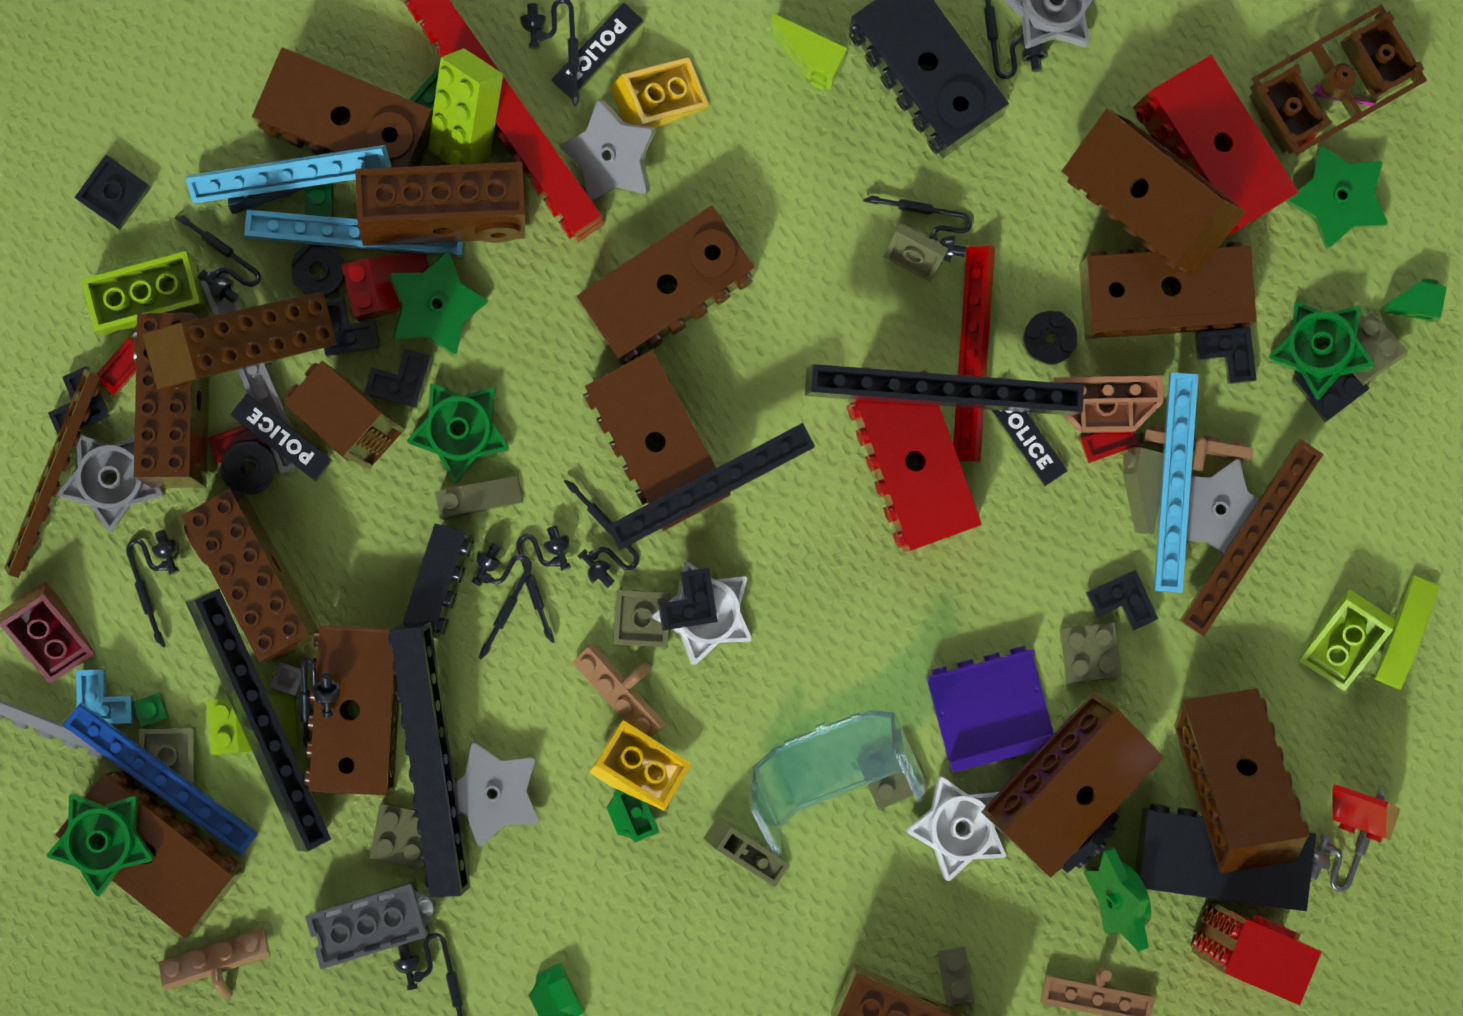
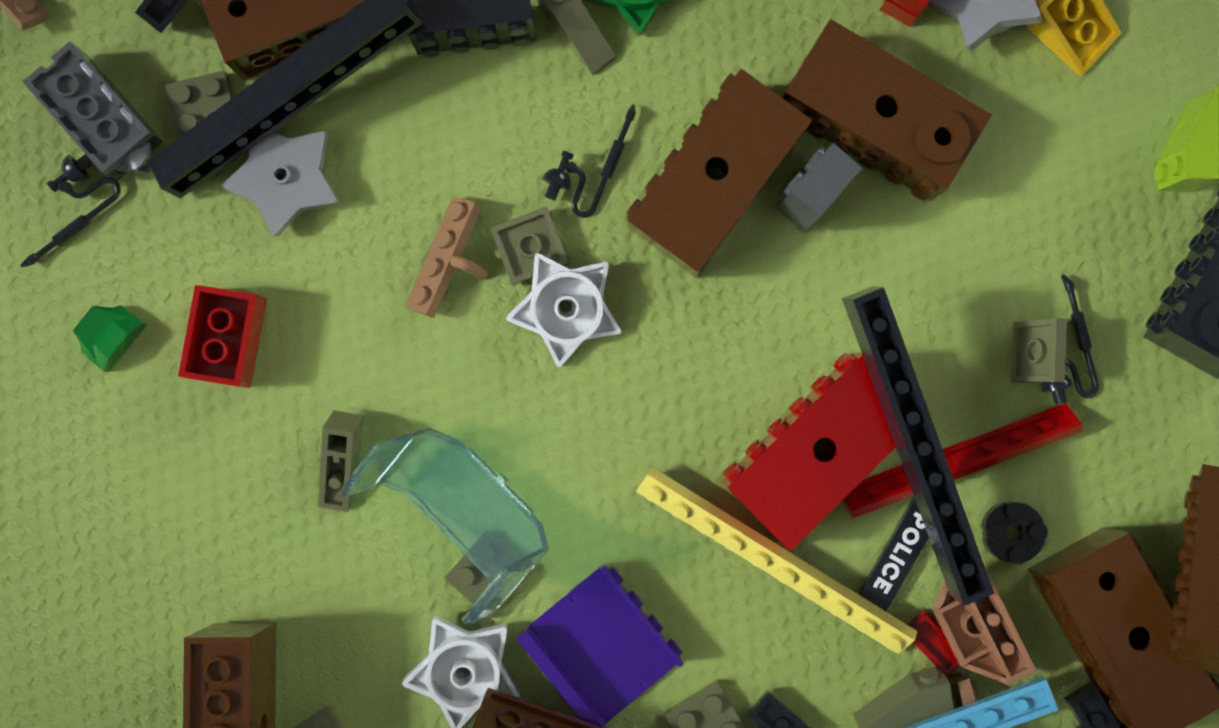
camera: 60 degrees right, 0 degrees up
black piece [471,542,532,659] -> none
black piece [516,526,571,643] -> none
yellow slope [589,720,692,810] -> none
black plate [607,423,816,550] -> none
green slope [607,790,660,843] -> none
black plate [658,568,718,631] -> none
none -> red brick [178,285,267,388]
none -> light yellow plate [636,467,917,654]
none -> dark grey brick [777,143,862,233]

